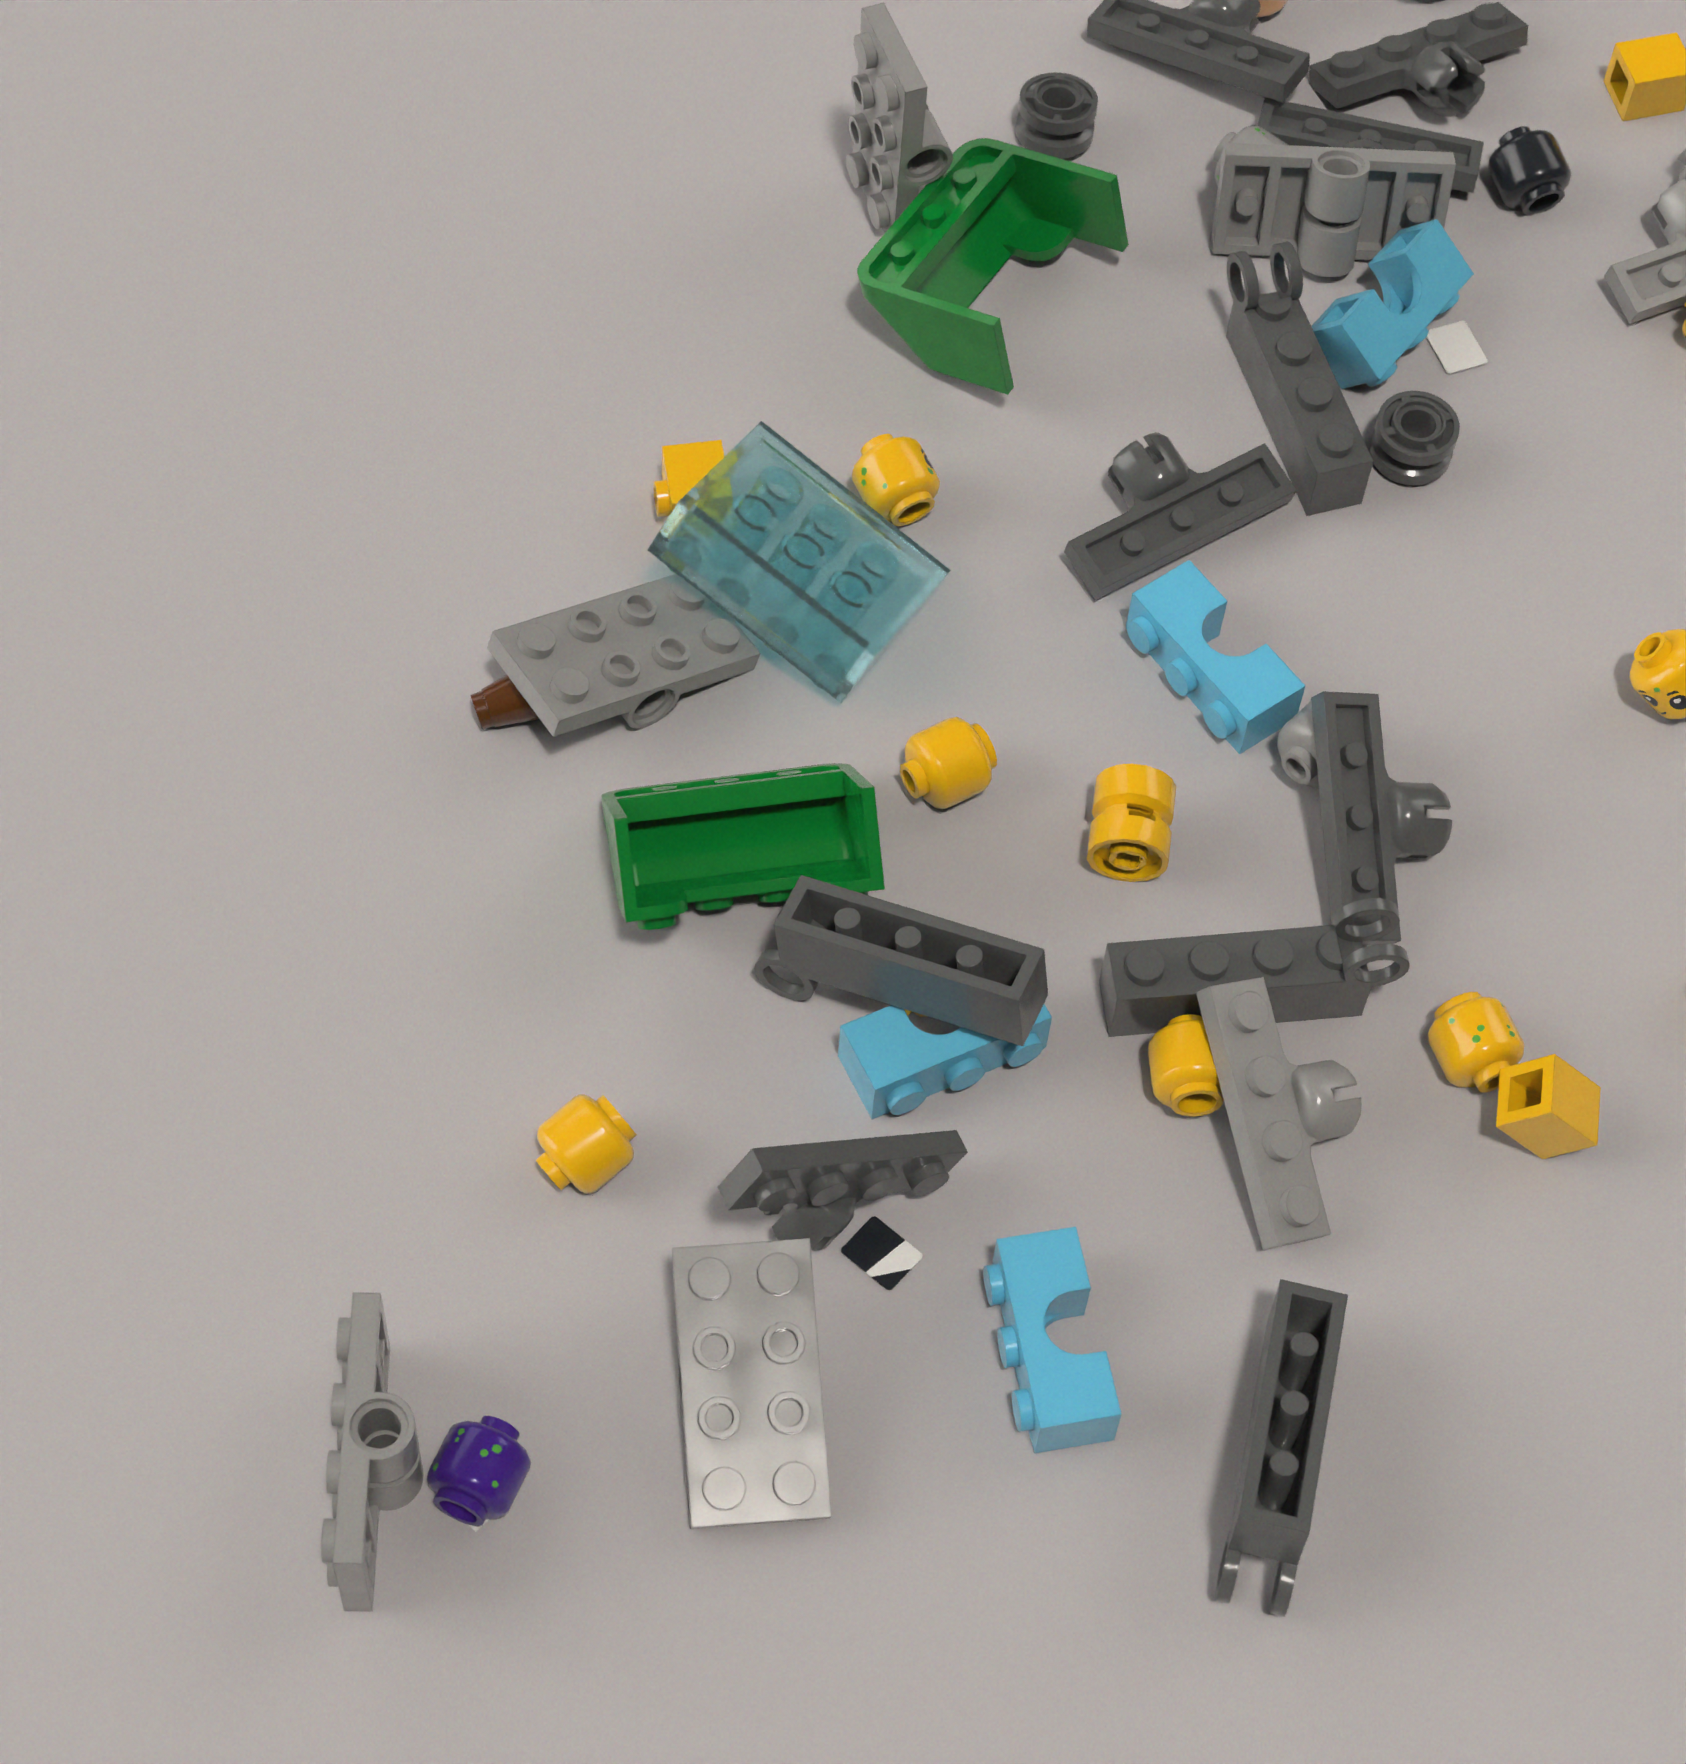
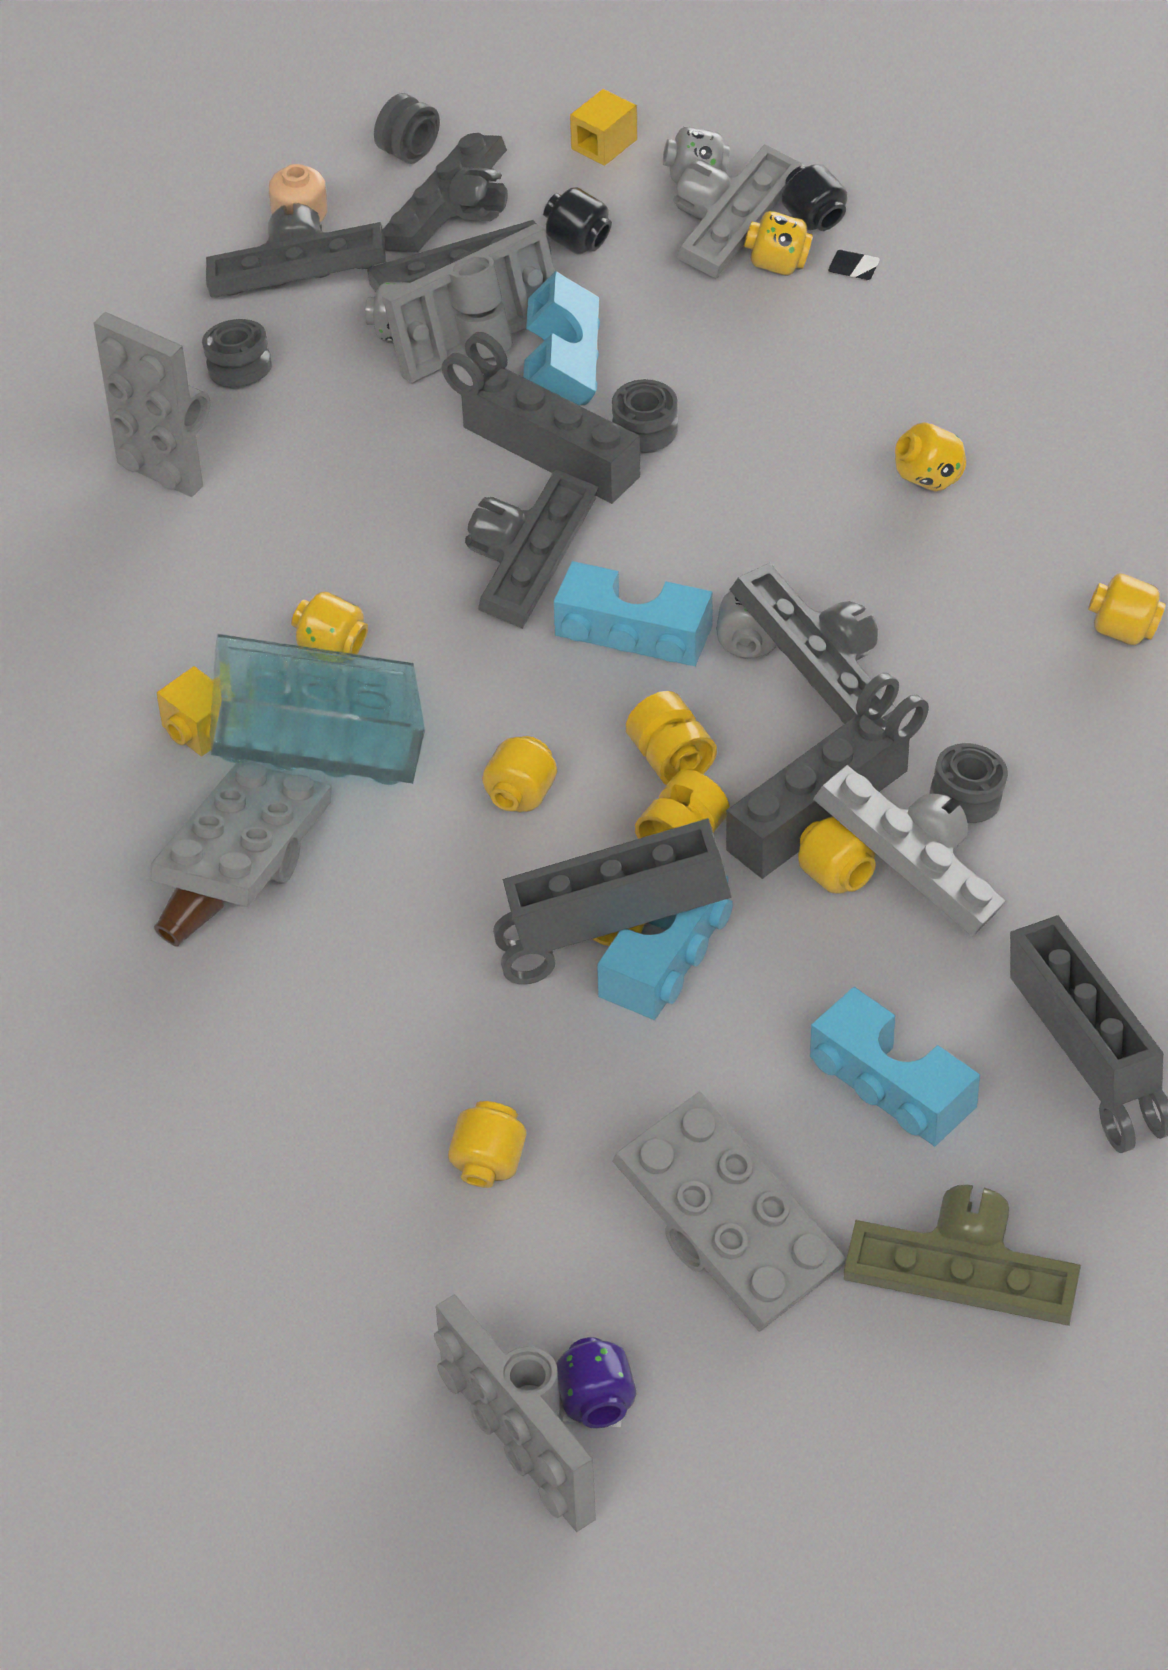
camera: 30 degrees left, 10 degrees down
green windscreen [601,763,885,930] -> none
dark grey plate [718,1130,968,1251] -> none
black sticker [841,1216,922,1291] -> none
green windscreen [857,138,1129,395] -> none
white sticker [1426,321,1488,374] -> none
yellow head [1428,992,1525,1093] -> none
yellow brick [1496,1054,1601,1159] -> none
none -> yellow wheel [635,769,730,839]
none -> olive plate [844,1185,1081,1326]
none -> dark grey wheel [929,743,1008,823]

